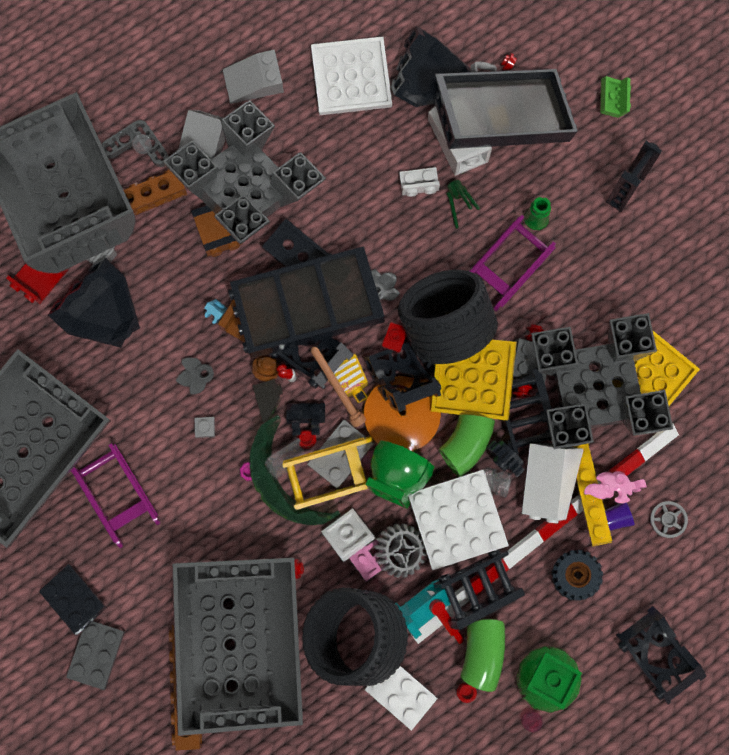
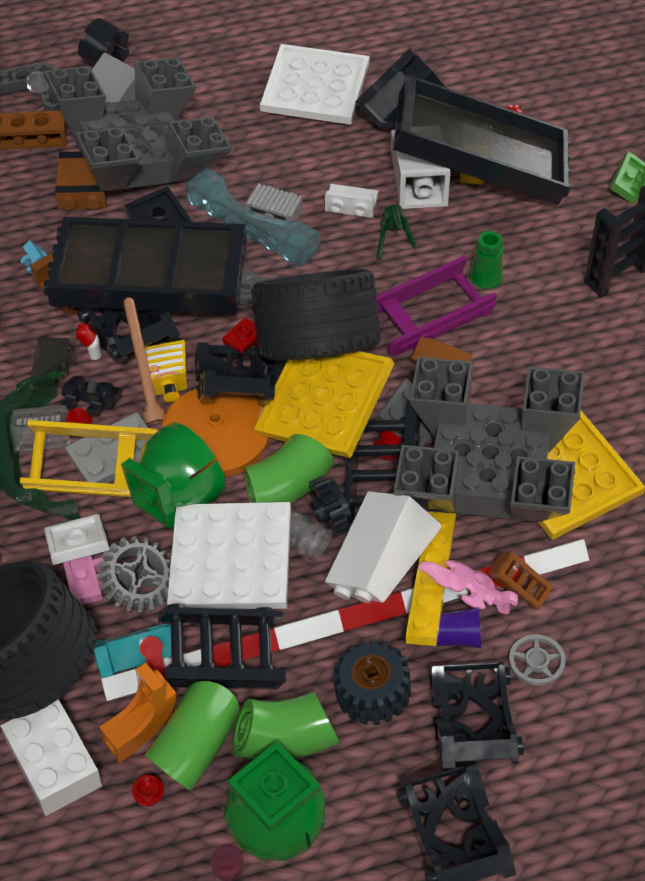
camera: 20 degrees right, 25 degrees down
light grey slope [223,50,284,104] -> none
dark orange plate [251,356,279,382] -> none
none -> black brick [78,18,129,66]
none -> orange arch [99,663,176,763]
none -> clear light blue arch [186,167,320,267]
none -> bright green brick [232,690,340,760]
none -> light grey brick [245,183,302,231]
none -> dark orange slope [410,337,472,363]
none -> black fence [429,660,524,769]
none -> dark orange slope [487,551,554,610]

